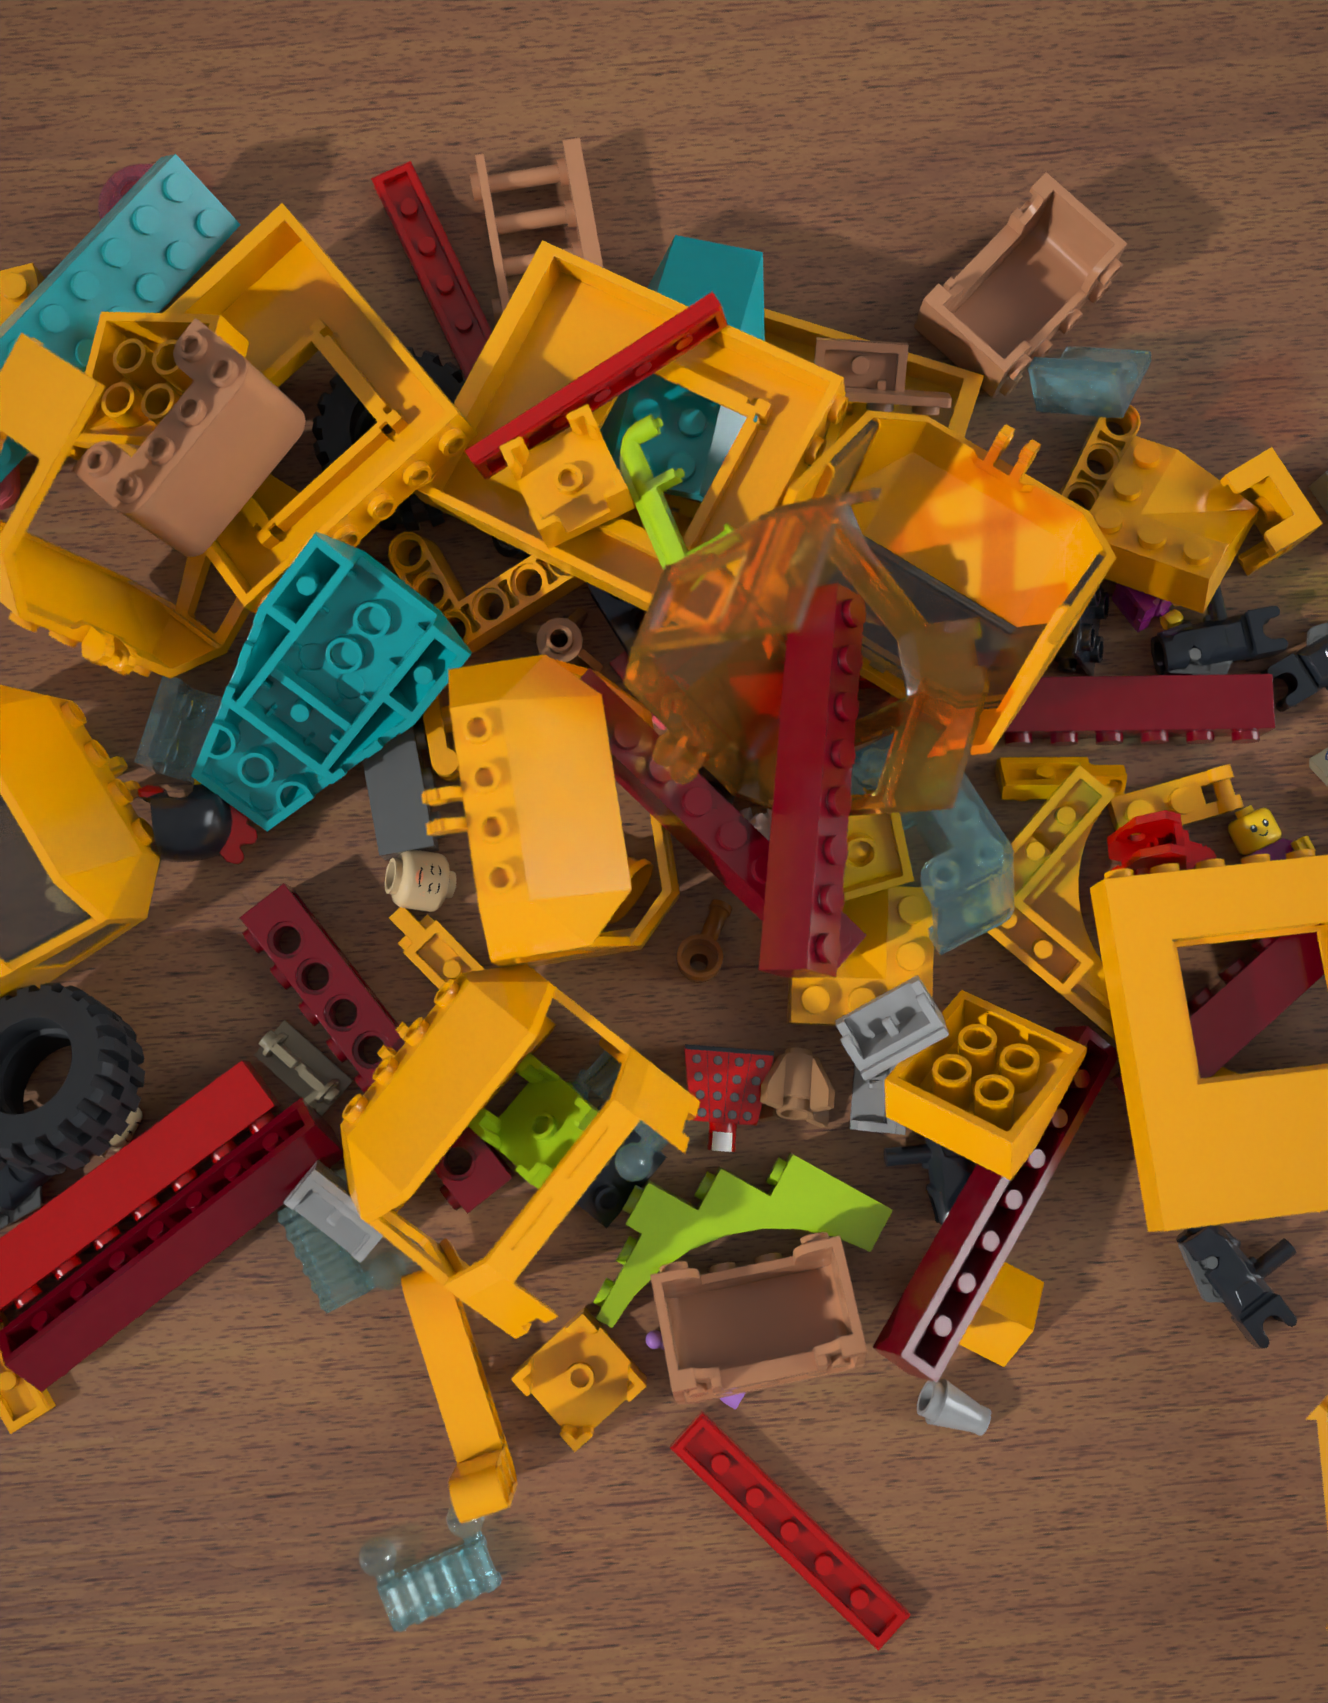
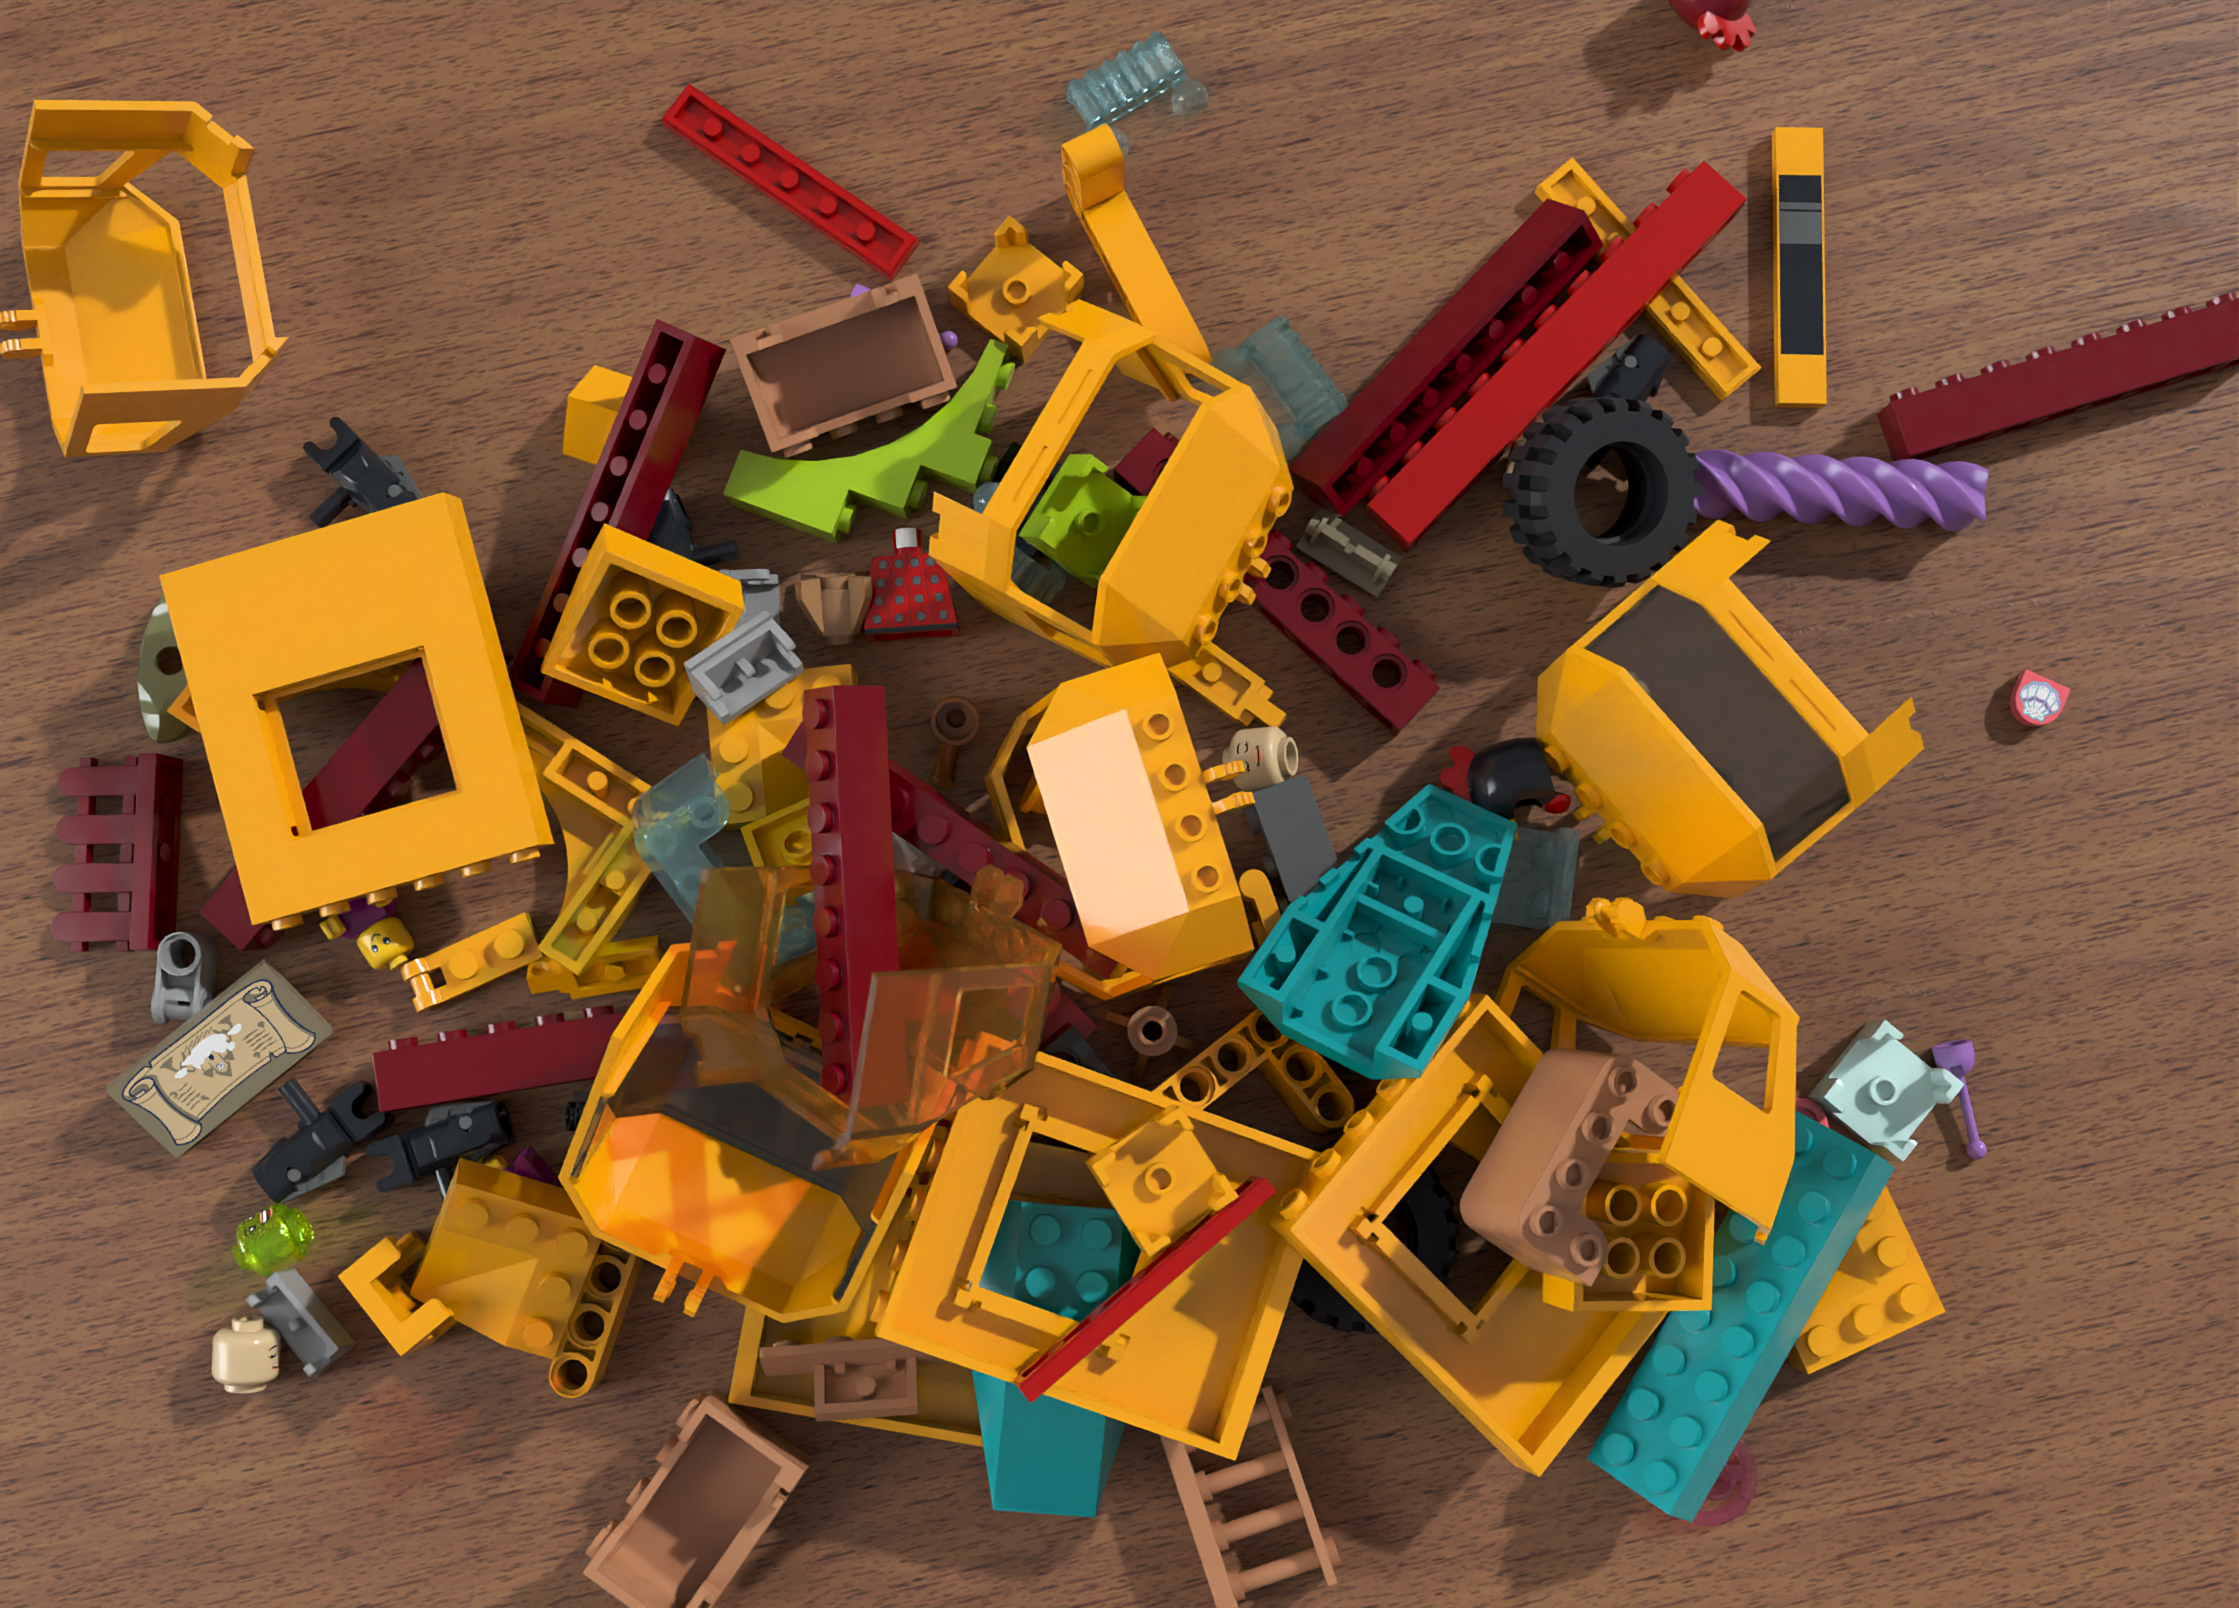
camera: 175 degrees right, 0 degrees up
light grey hinge [284,1160,383,1263] -> none
red tile [371,161,492,380] -> none
lime piece [620,414,747,579] -> none
light grey cone [917,1379,991,1436] -> none
clear light blue bracket [1028,346,1152,419] -> none
red hinge [1107,810,1217,875] -> none

